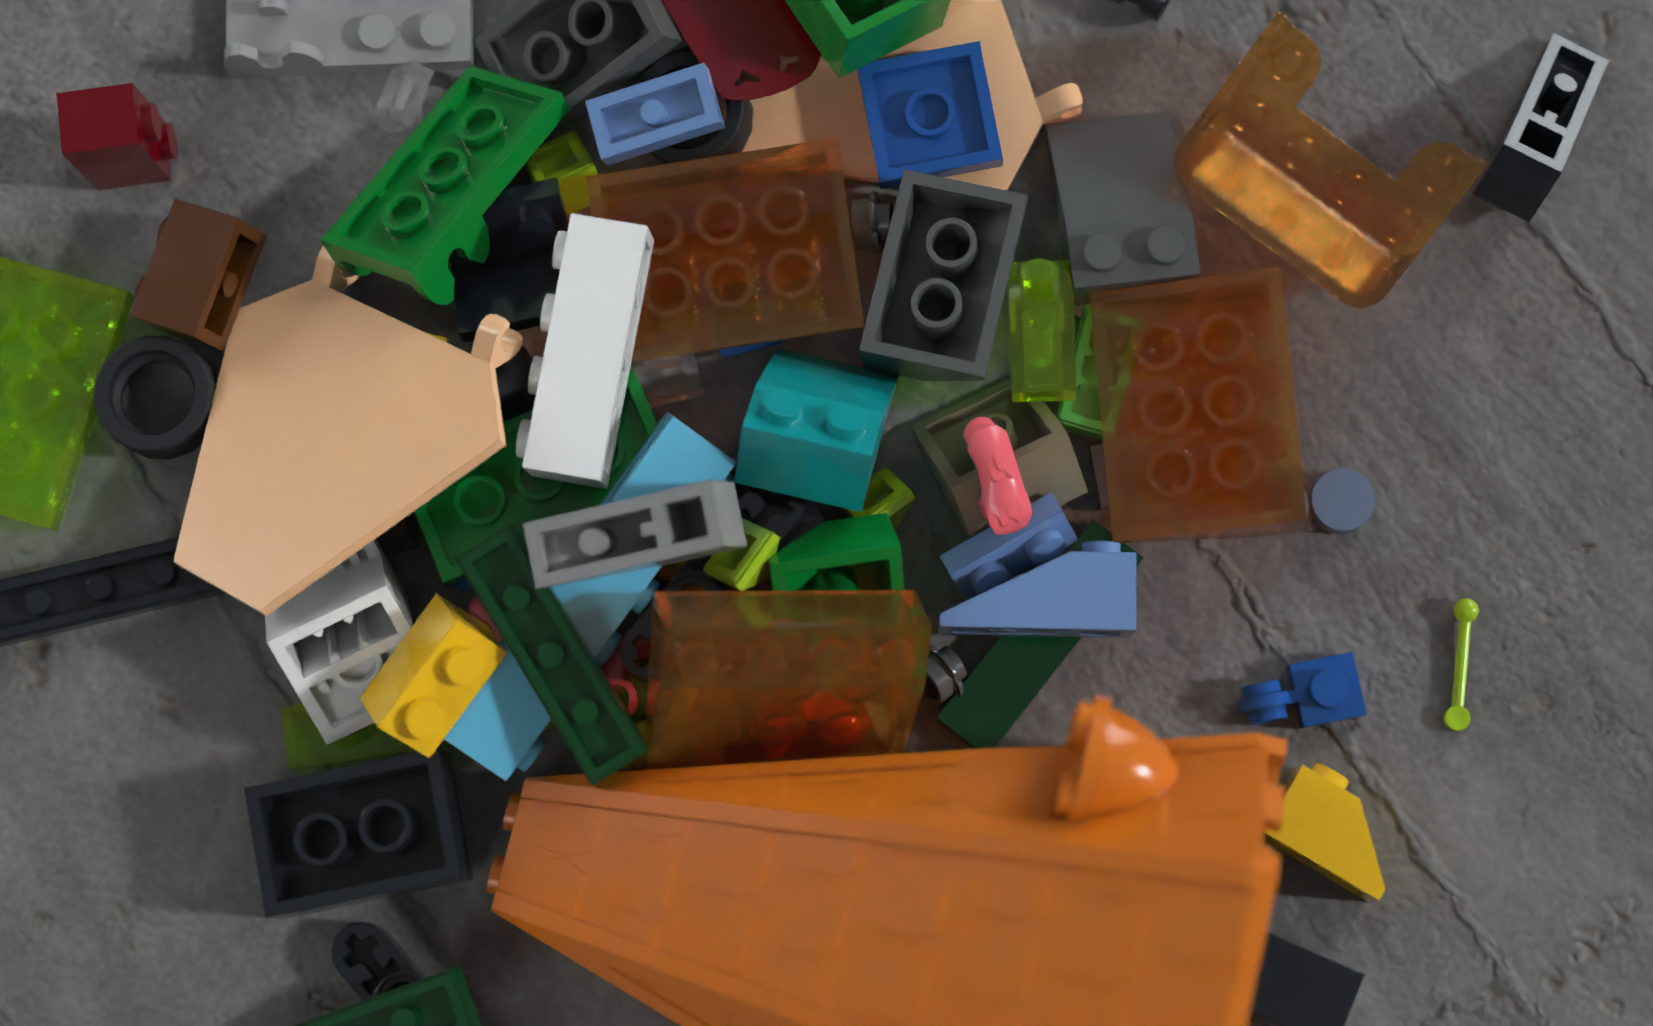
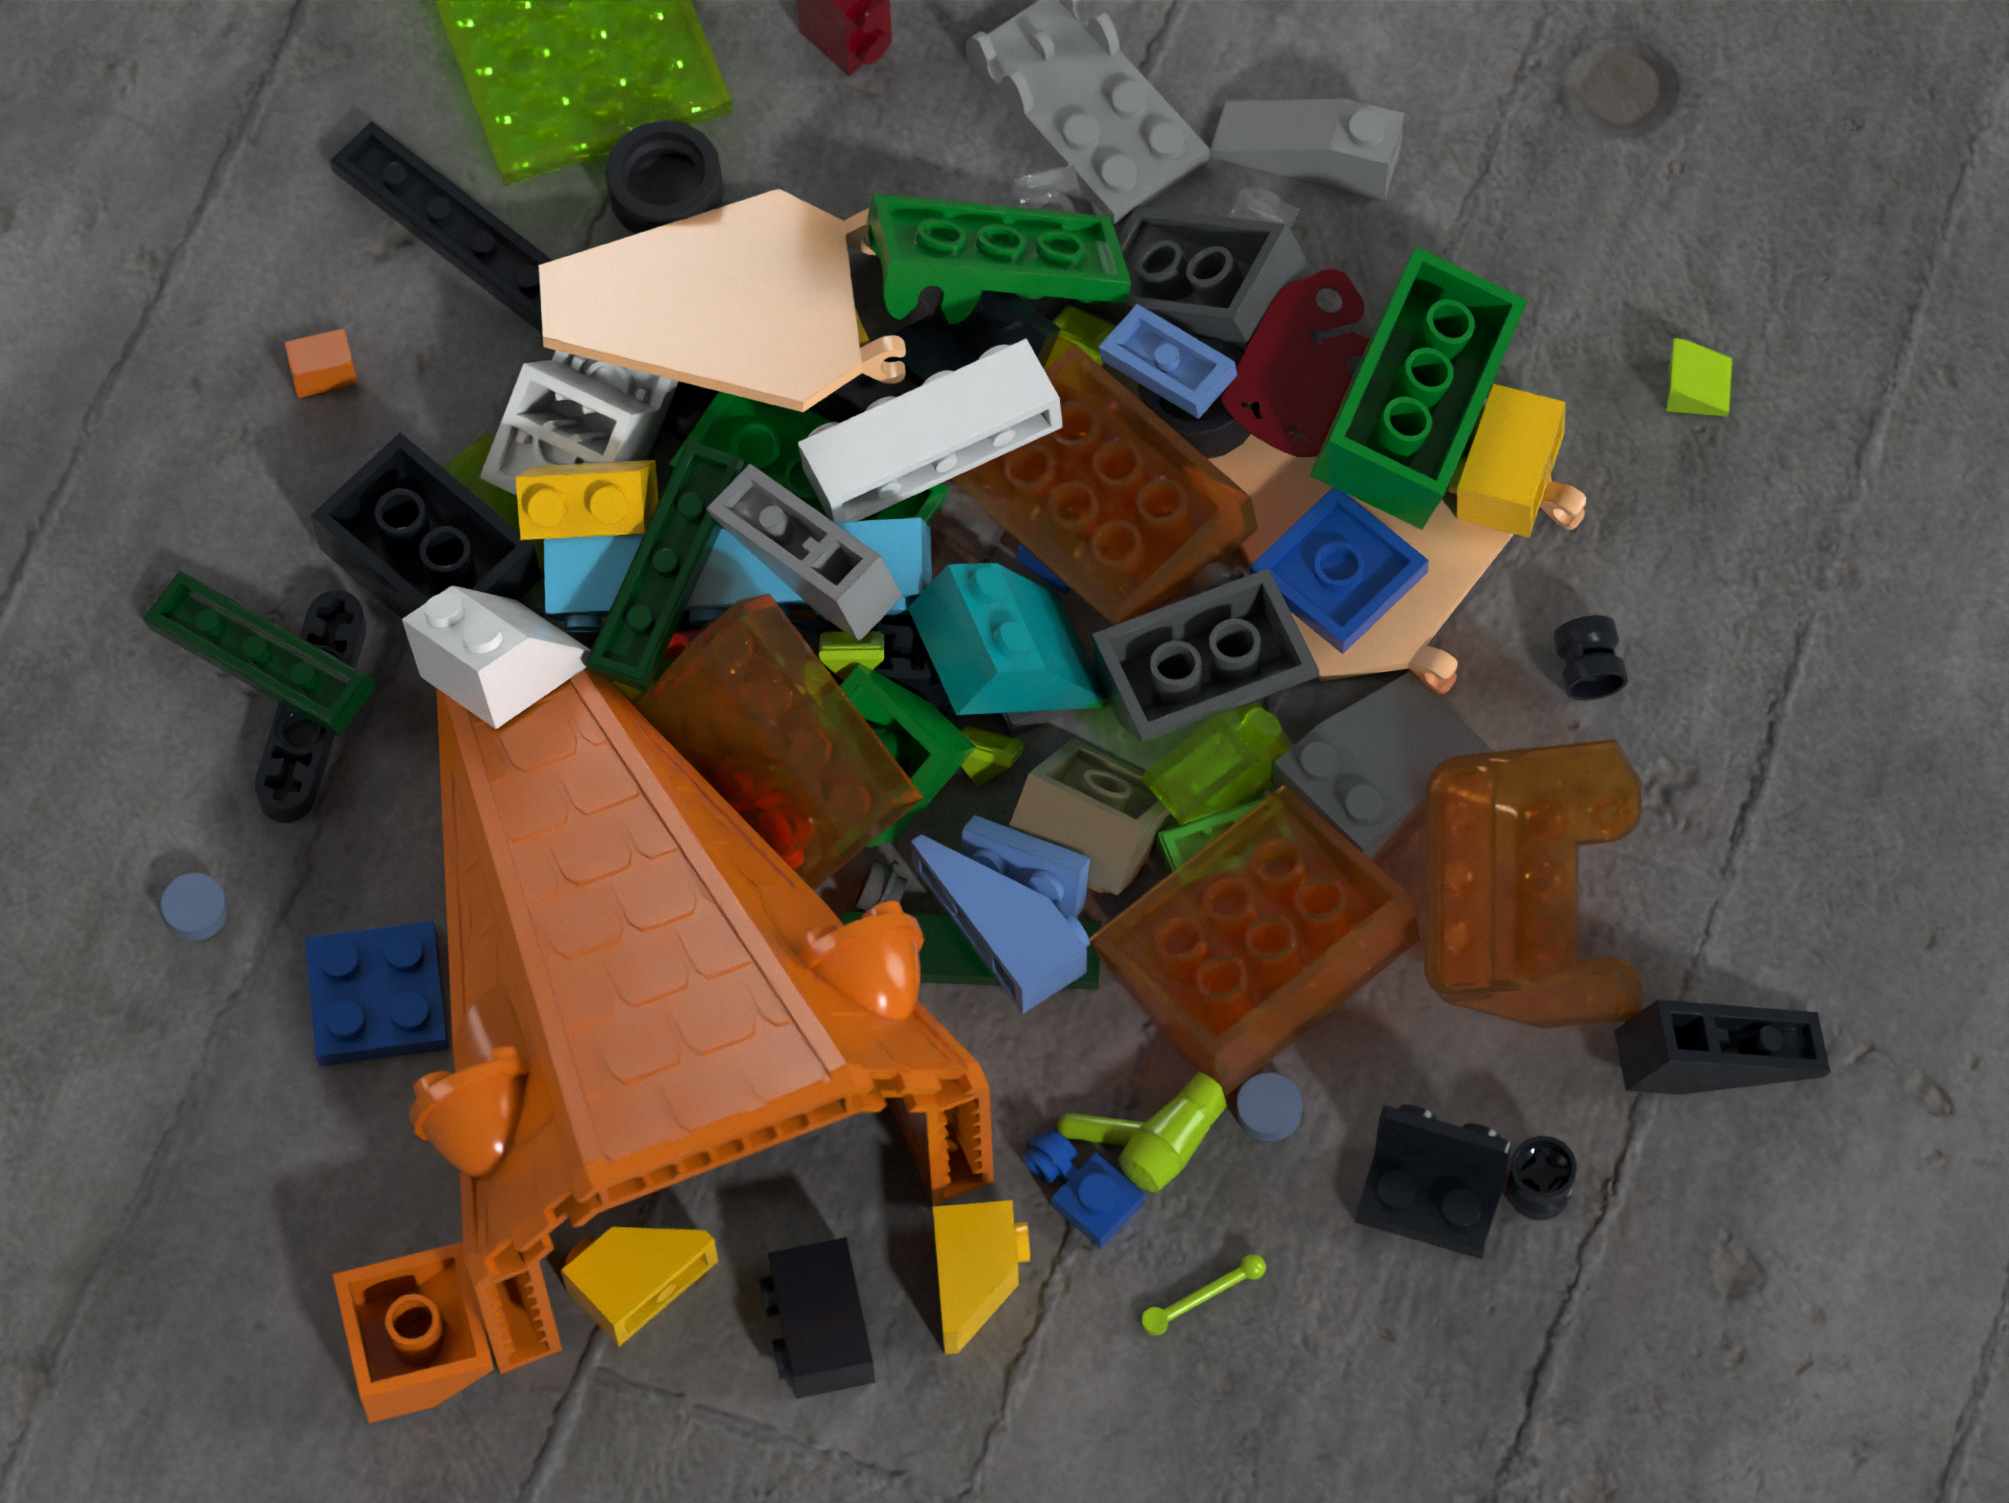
camera: 50 degrees right, 15 degrees down
reddish brown brick [130,199,267,352] -> none
coral piece [964,417,1033,535] -> none
none -> orange slope [285,328,358,399]
none -> white slope [402,586,591,729]
none -> lime piece [1057,1072,1227,1193]
none -> black bracket [1355,1105,1512,1259]
none -> black wheel [1506,1135,1577,1220]

